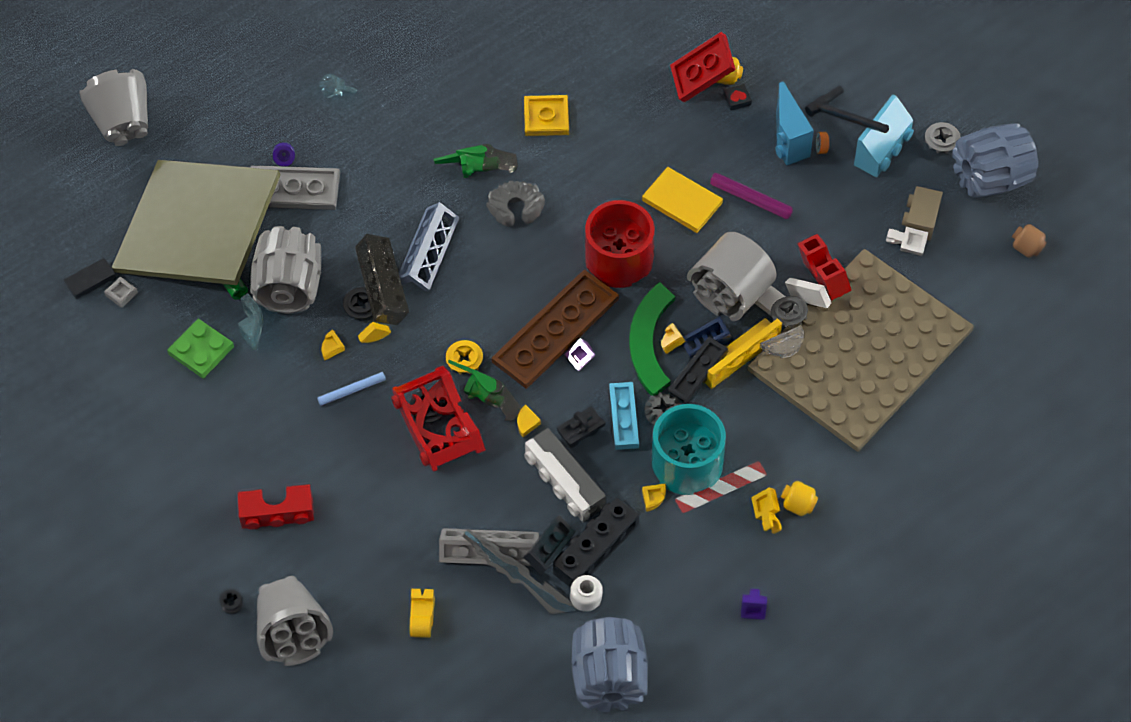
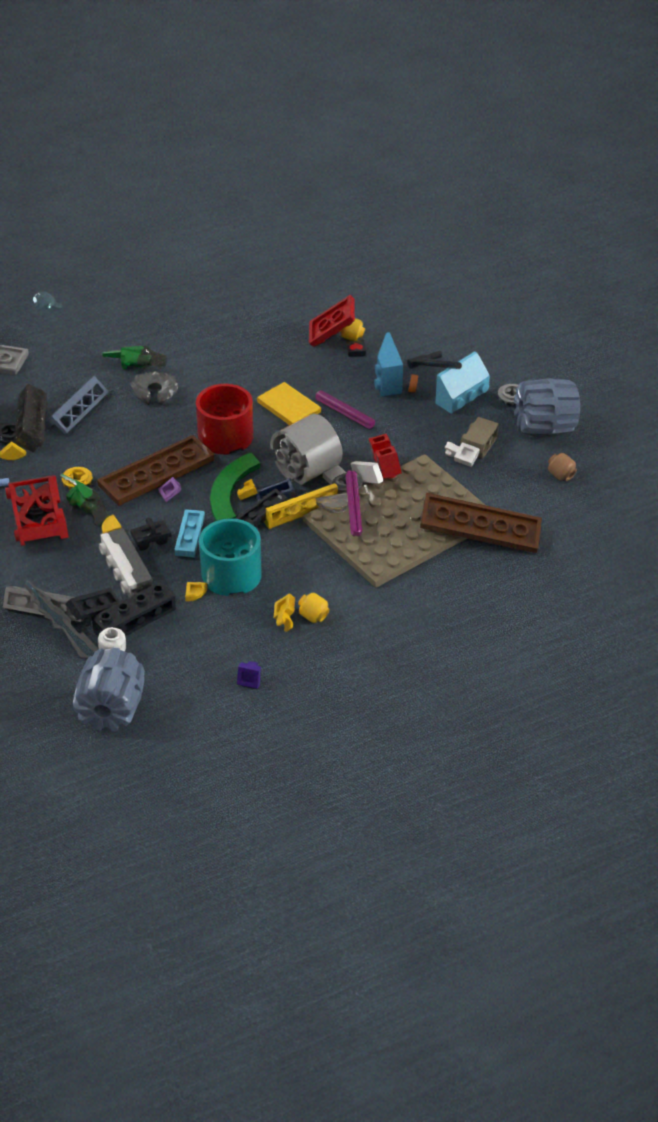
camera: 10 degrees right, 15 degrees down
yellow tile [524,95,569,136] -> none
clear sticker [675,461,767,513] -> none
none -> magenta axle [346,470,362,537]
none -> reddish brown plate [420,492,542,553]

